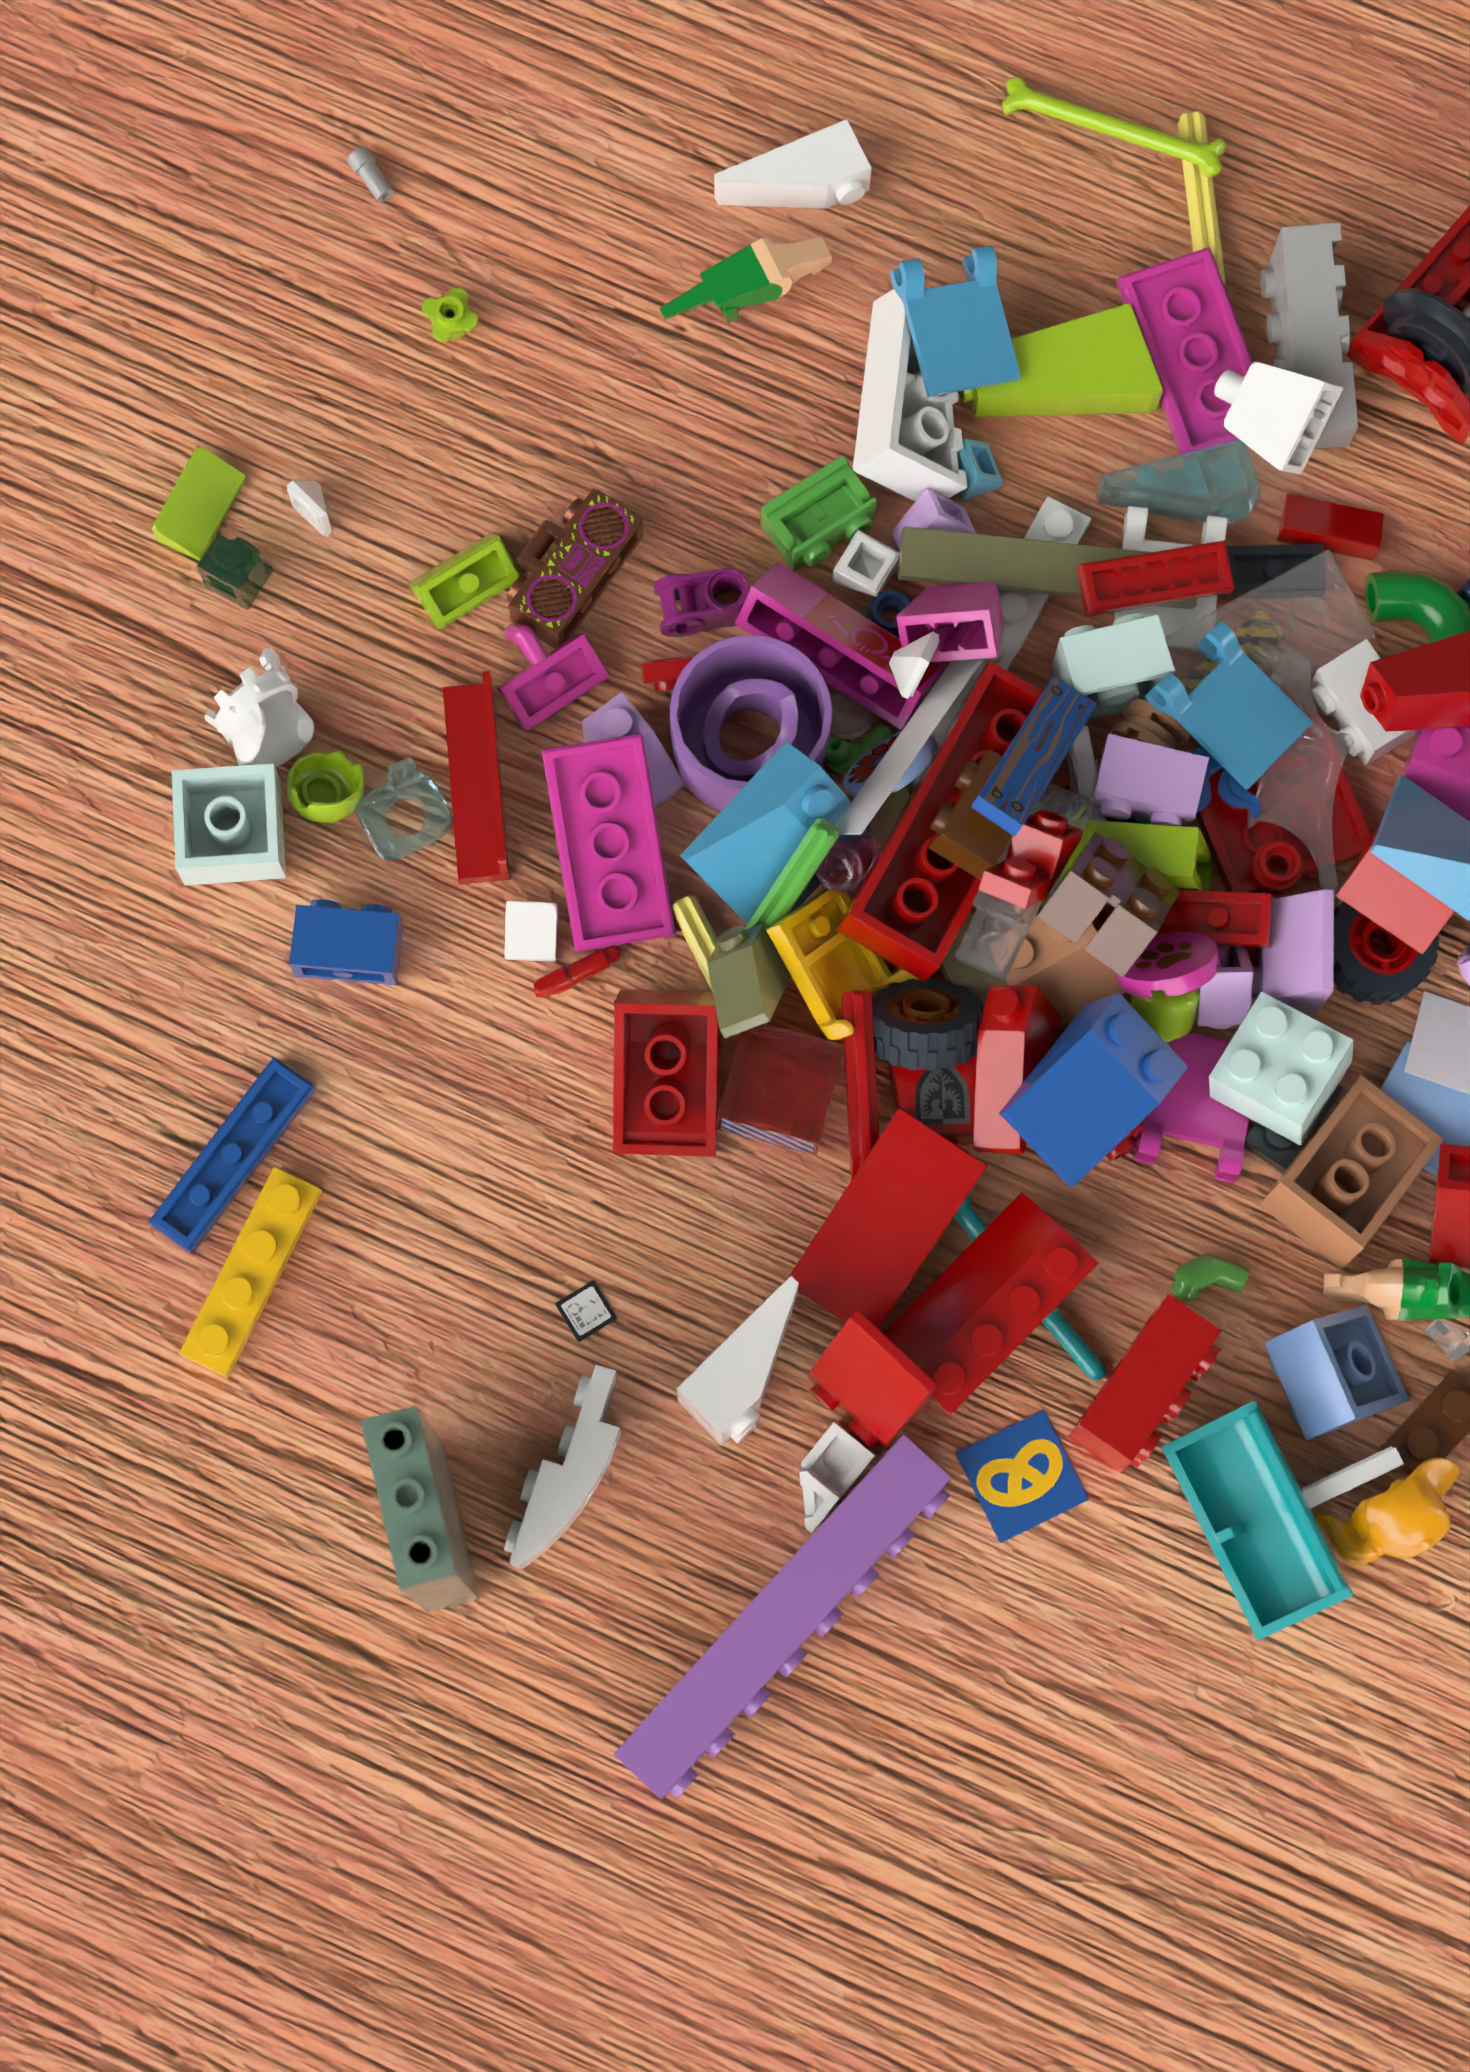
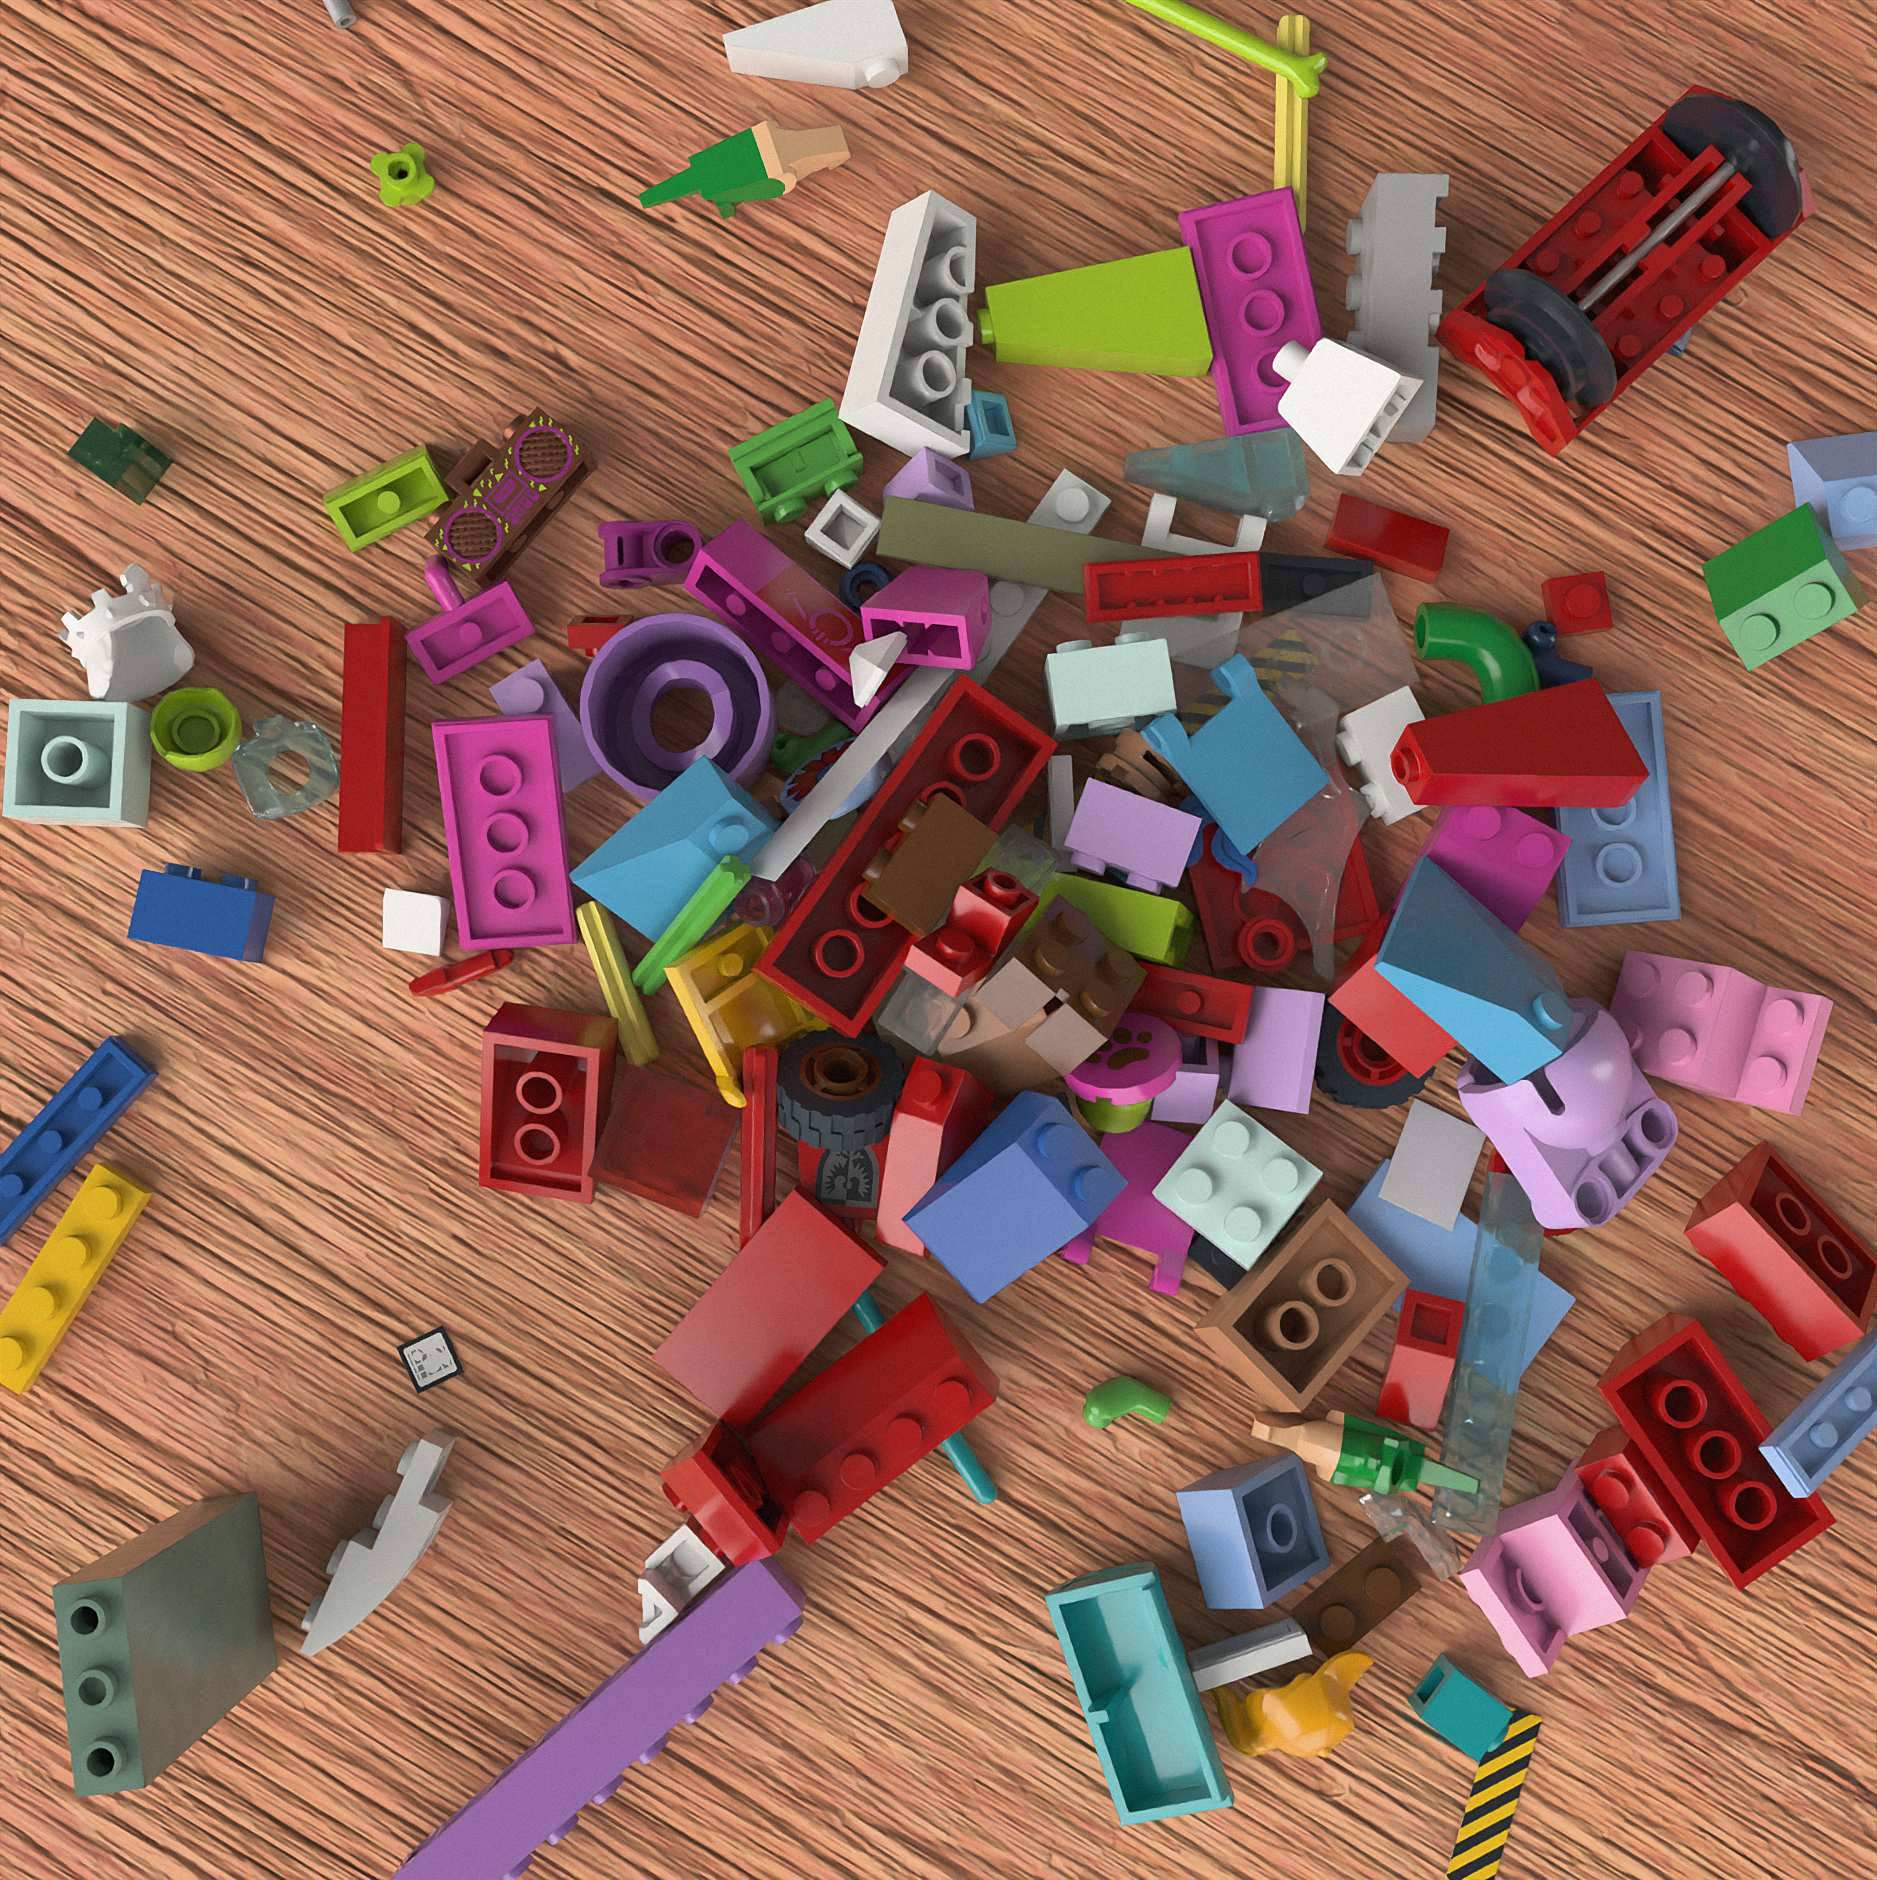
camera: 10 degrees right, 10 degrees up
lime slope [152,446,247,561] -> none
white slope [287,480,332,537] -> none
white slope [677,1276,799,1446] -> none
olive slope [707,923,791,1038] -> none
dark azure flag [890,245,1021,397] -> none
blue sticker [955,1410,1089,1543] -> none
blue tile [971,675,1097,837] -> none
red brick [1068,1294,1222,1473] -> none

